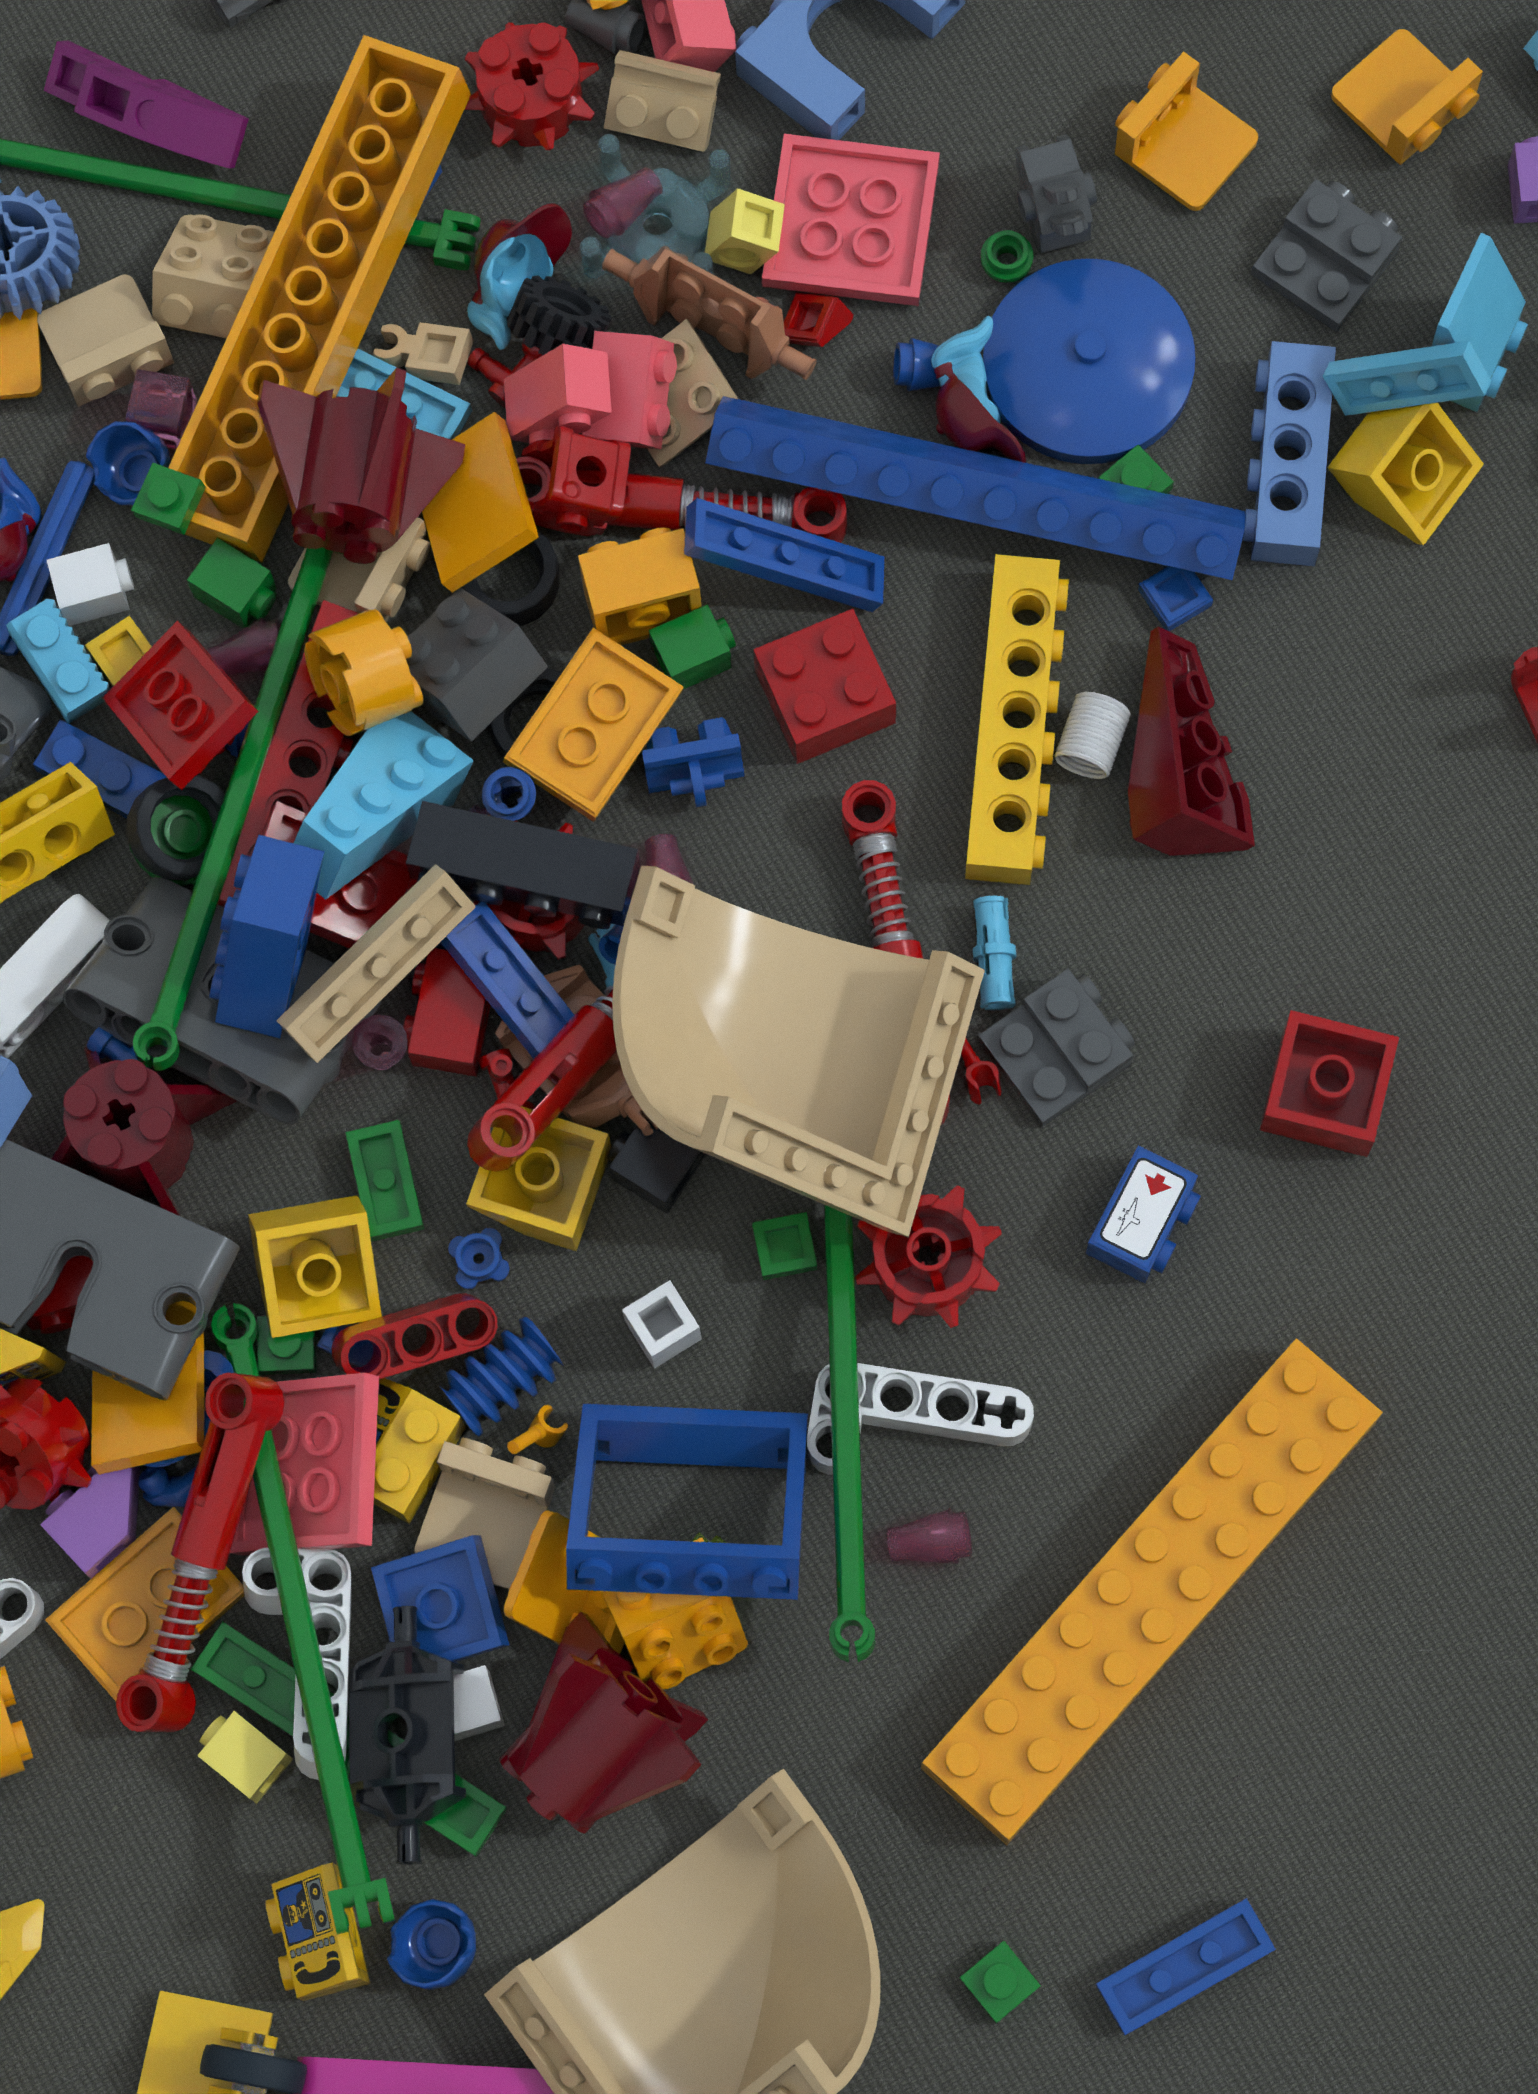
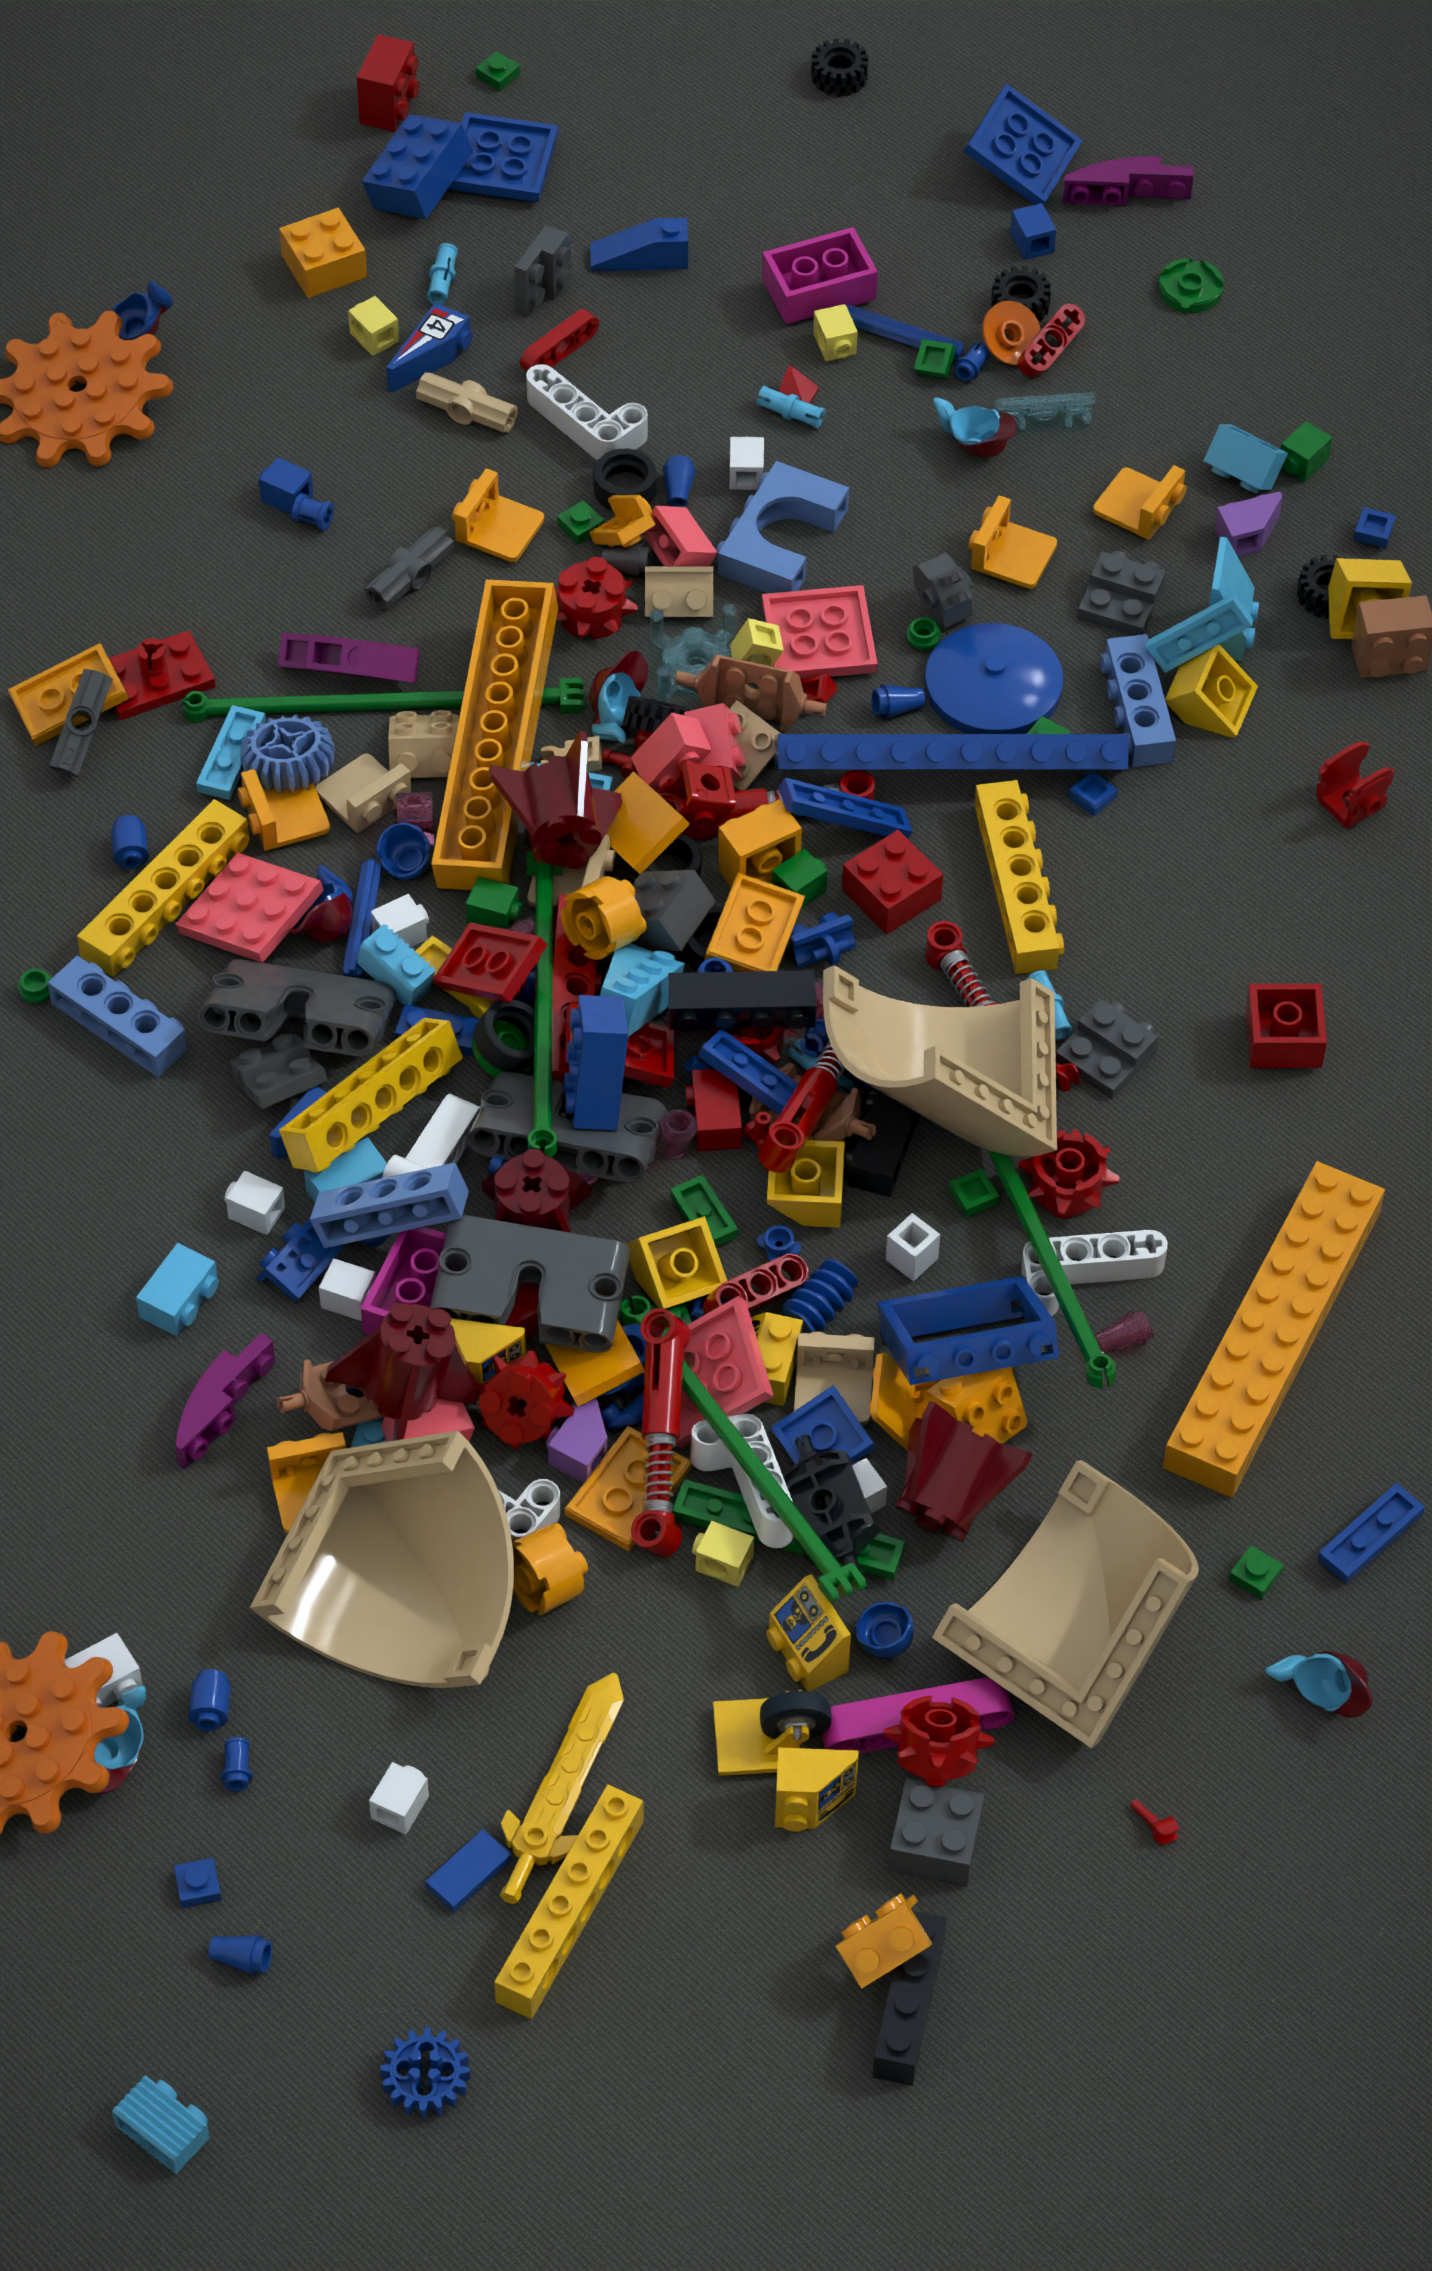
camera: 20 degrees left, 20 degrees down
green plate [131,463,206,535] -> none
tan plate [276,864,476,1063] -> none
light orange hand [507,1405,568,1454] -> none
clear pink cone [583,167,663,238] -> none
hair [931,316,1026,463] -> none
white piece [1054,692,1131,779] -> none
brick [1086,1145,1201,1283] -> none
dark red wedge [1128,626,1255,856] -> none

